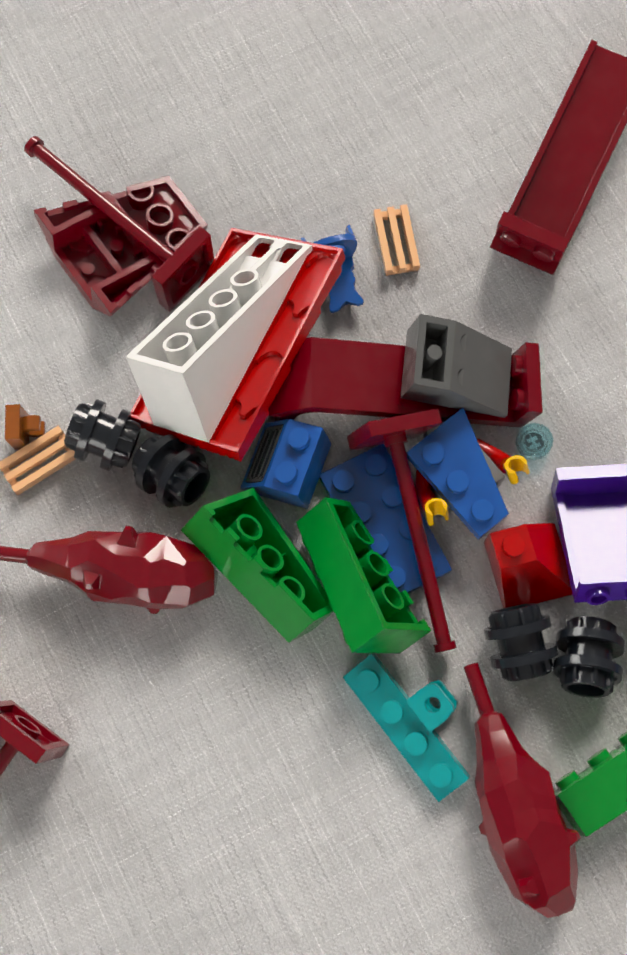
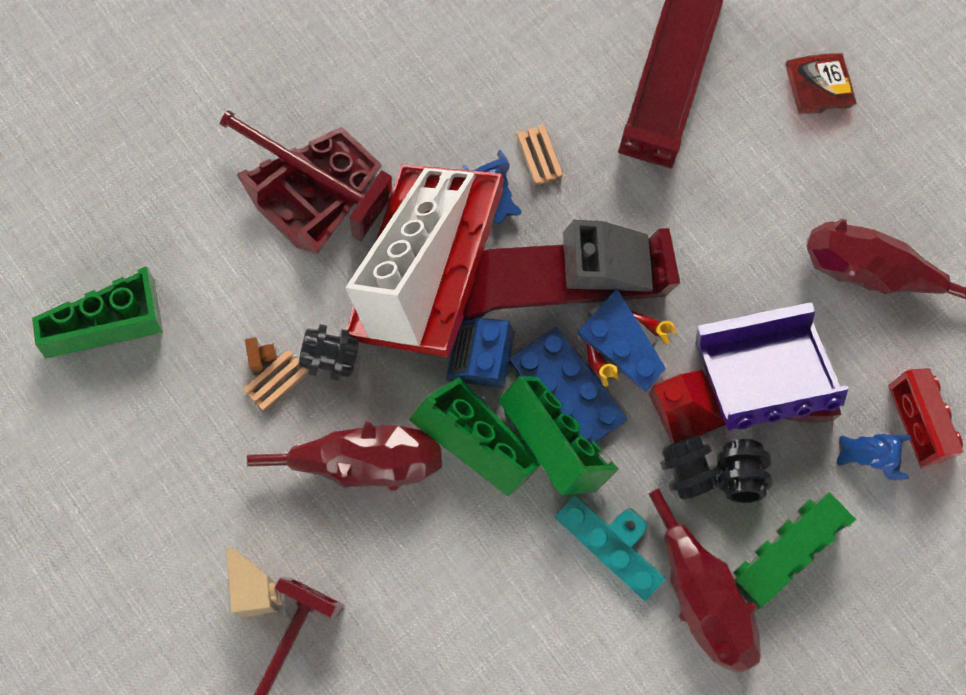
camera: 15 degrees left, 0 degrees up
black piece [132,434,210,508] -> none
dark red tile [347,409,457,653] -> none
clear light blue tile [515,423,553,460] -> none

